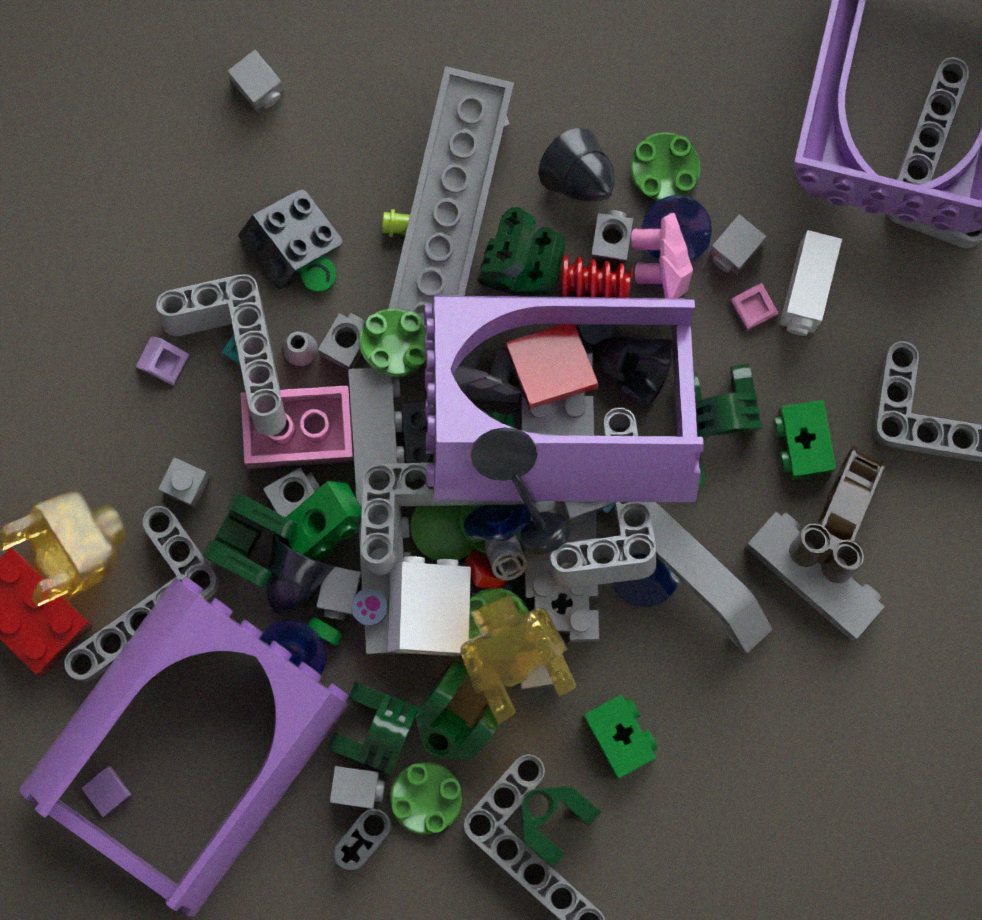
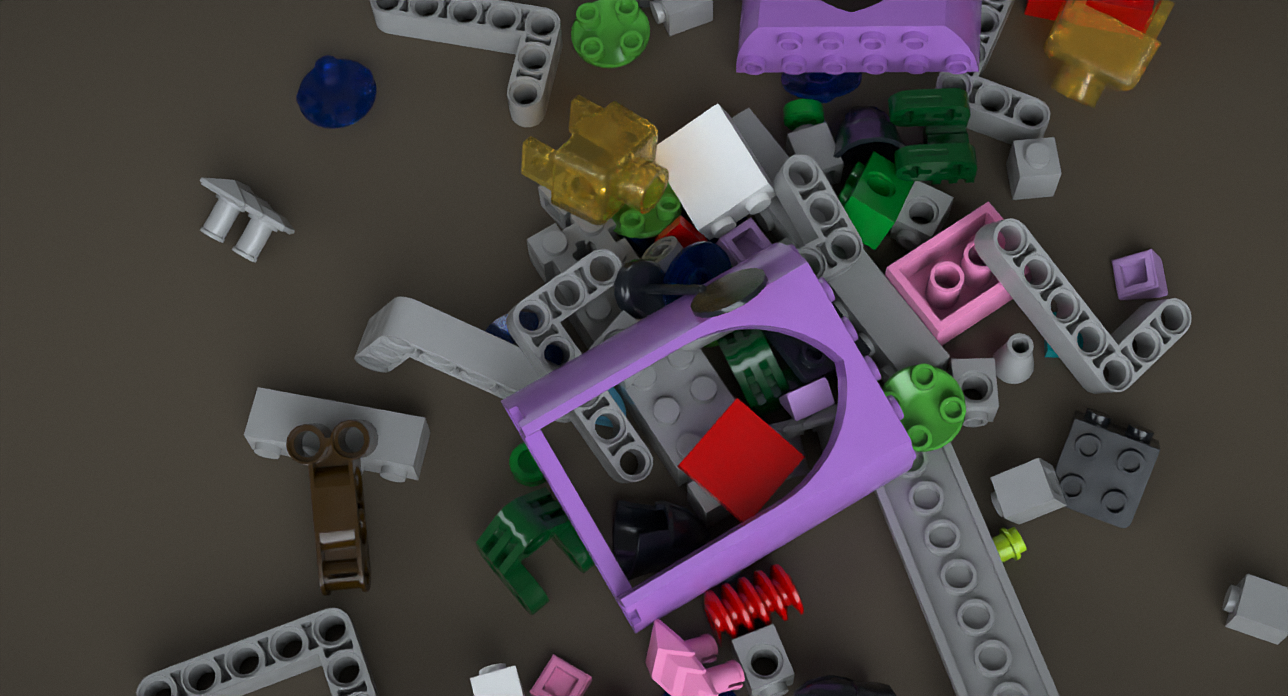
camera: 155 degrees right, 15 degrees down
green tile [301,257,337,293] -> none
dark green piece [327,682,419,775] -> none
sand blue tile [351,589,388,626] -> none
dark green piece [415,659,512,759] -> none
dark green piece [477,207,566,297] -> none
dark green piece [520,786,602,868] -> none
green brick [583,694,658,779] -> none
green brick [774,399,836,481] -> none
none -> light grey connector [200,177,295,263]
none -> clear blue dish [296,55,377,129]
none -> lavender slope [713,218,772,266]
none -> lavender slope [779,377,835,421]
none -> light grey brick [990,458,1067,525]

